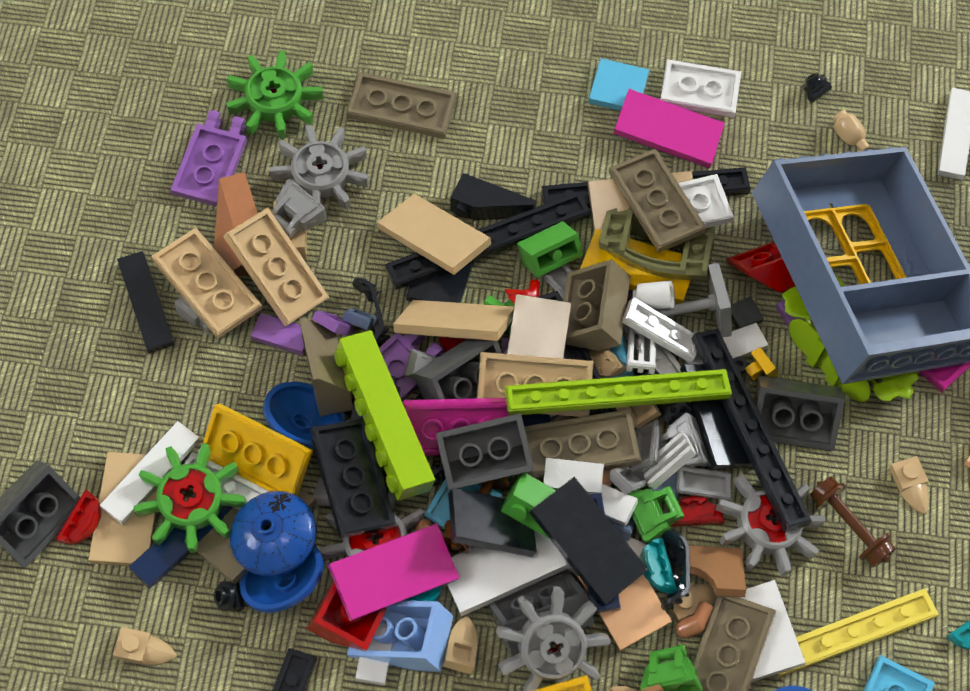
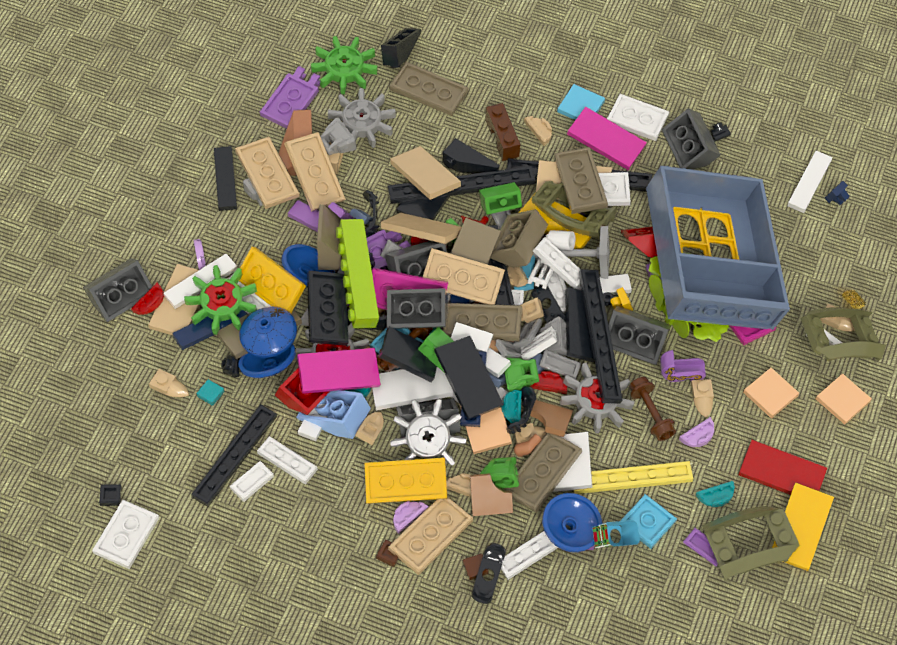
camera: 15 degrees right, 5 degrees down
lime tile [504,369,732,416] -> none
pearl dark grey tile [731,296,764,329] -> none
tan plant [833,110,870,152] -> none
none -> lavender tile [193,239,206,270]
none -> teal tile [196,379,225,406]
none -> black slope [381,28,421,68]
none -> reddish brown arch [485,103,521,161]
none -> tan tile [524,116,552,146]
none -> medium lavender animal [660,350,706,382]
none -> dark grey slope [662,108,721,170]
none -> lavender tile [679,417,714,447]

